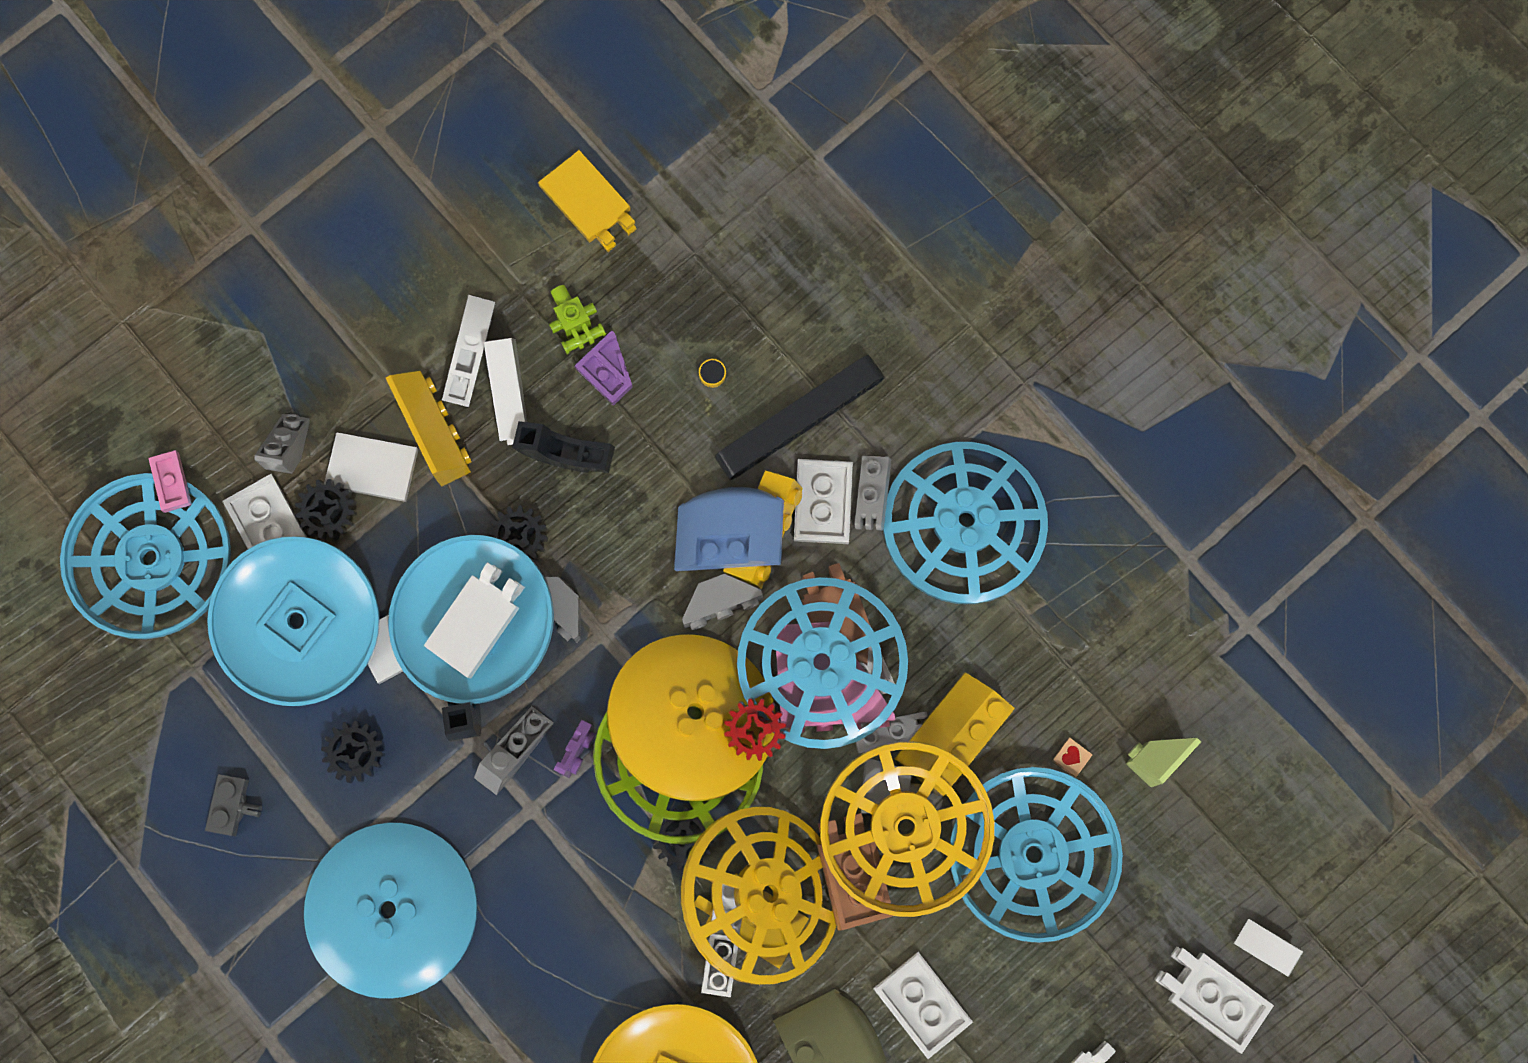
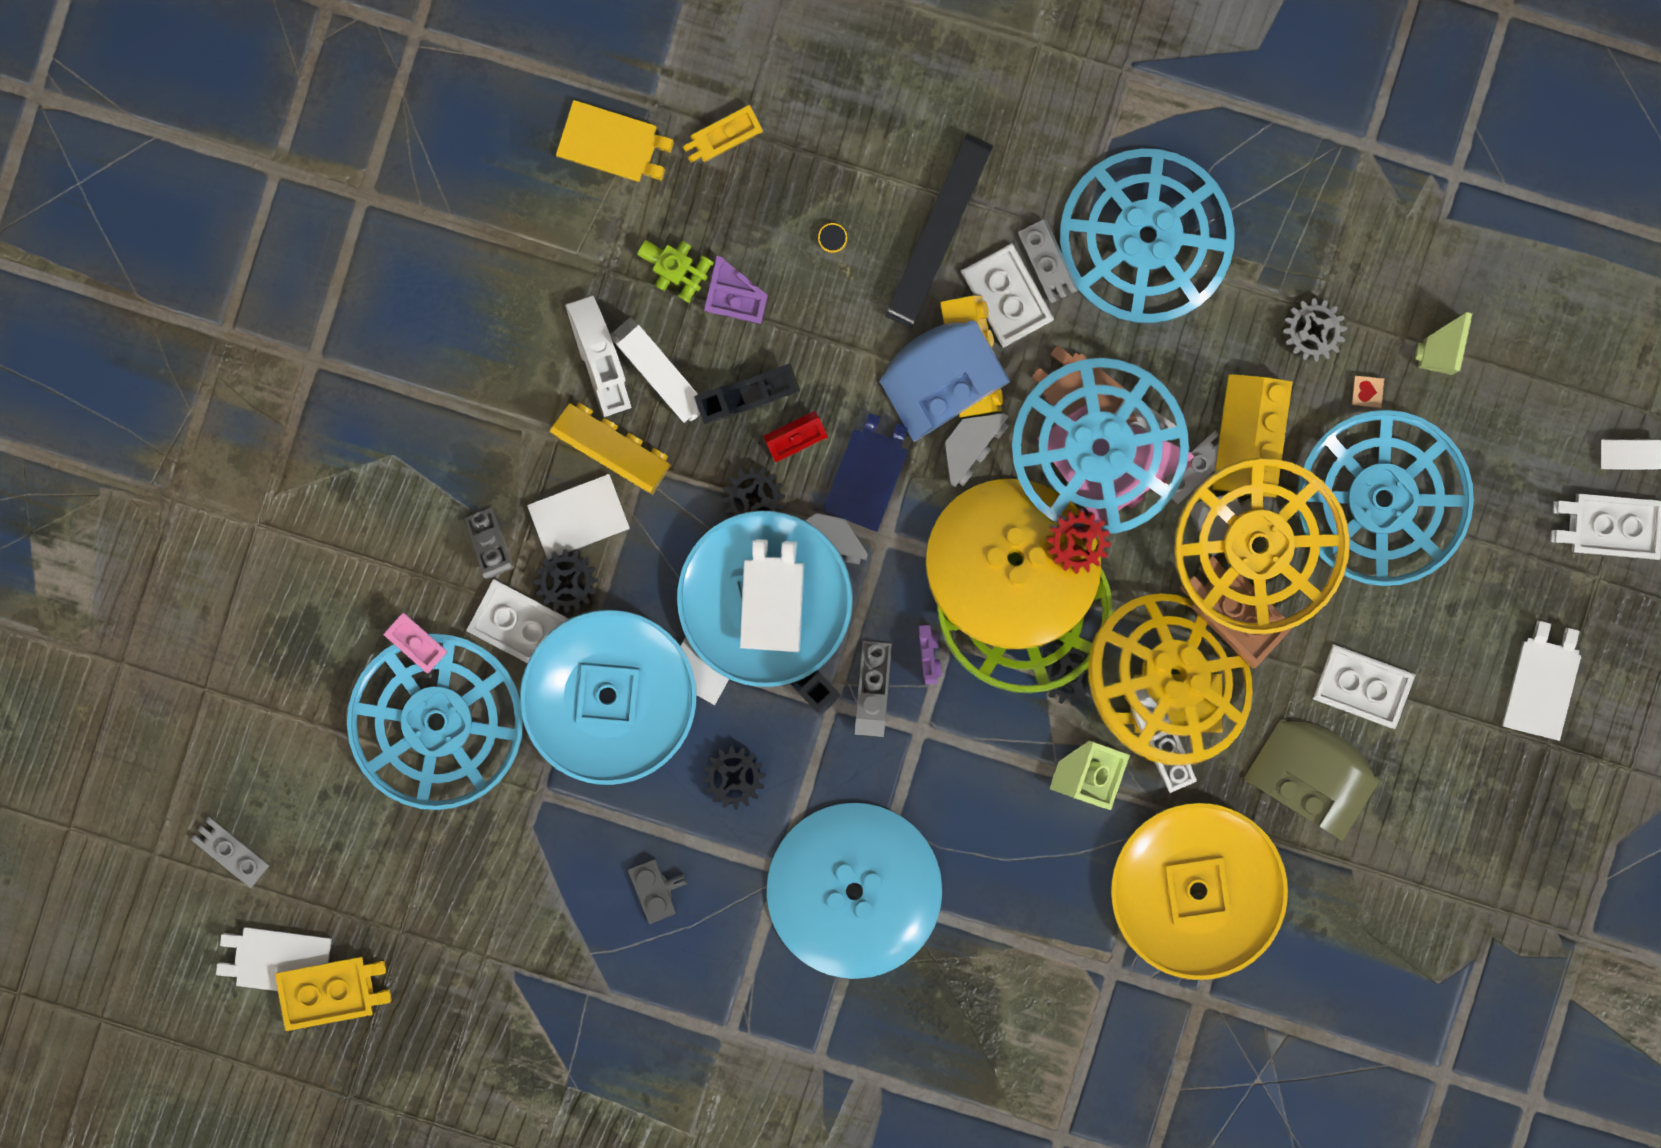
camera: 30 degrees left, 10 degrees up
none -> yellow hinge [683,105,763,162]
none -> red plate [763,411,828,462]
none -> clear blue tile [823,413,909,532]
none -> yellowish green slope [1049,741,1130,810]
none -> light grey gear [1282,298,1347,363]

